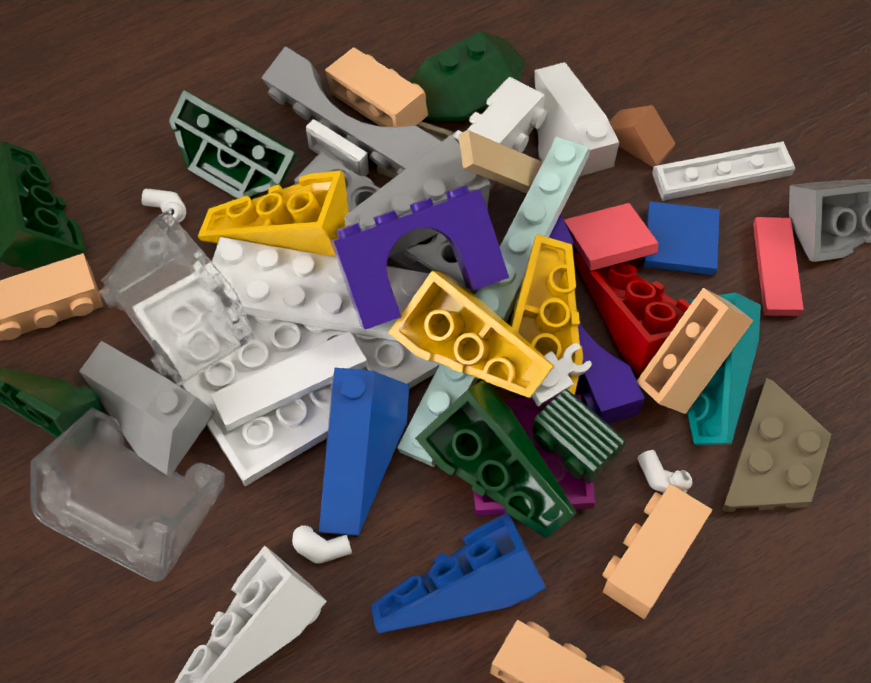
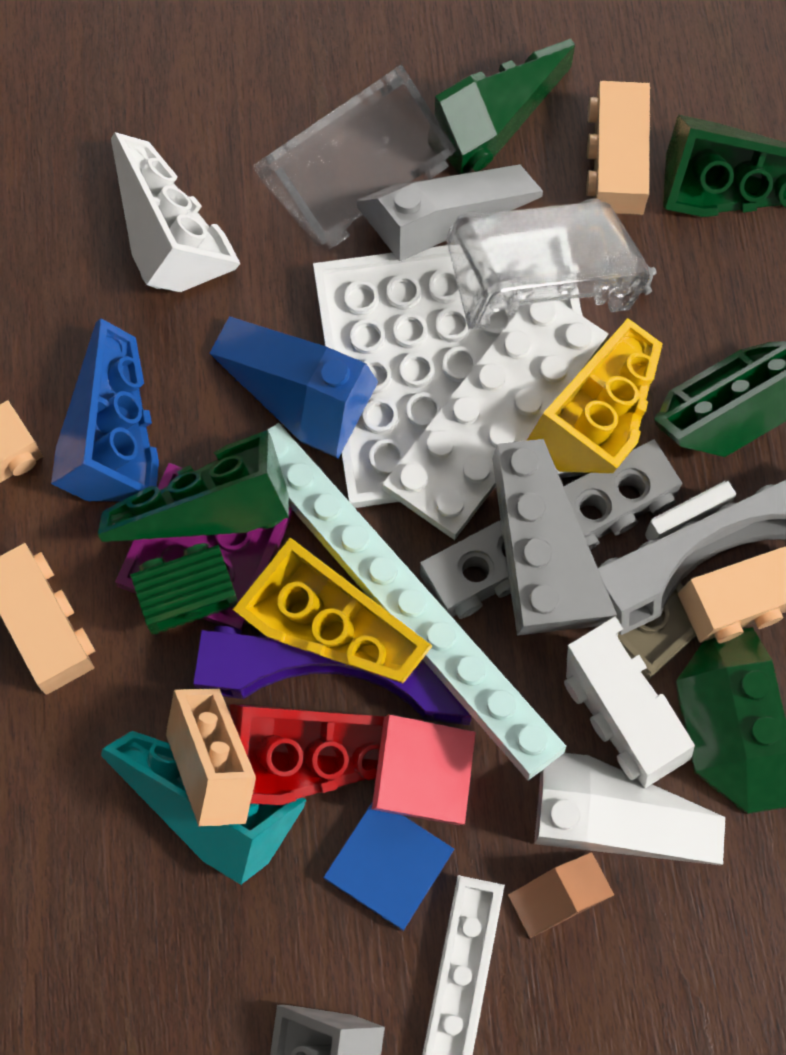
camera: 115 degrees right, 10 degrees up
white arm [142,188,186,223] -> none
white tile [210,330,367,431] -> none
white arm [292,525,352,564] -> none
dark purple arch [330,185,510,330] -> none
yellow wedge [388,271,554,398] -> none
tan tile [459,130,543,194] -> none
white plate [532,344,592,407] -> none
white arm [637,450,692,493] -> none
dark tan wing [722,378,832,512] -> none
coral tile [753,217,804,316] -> none

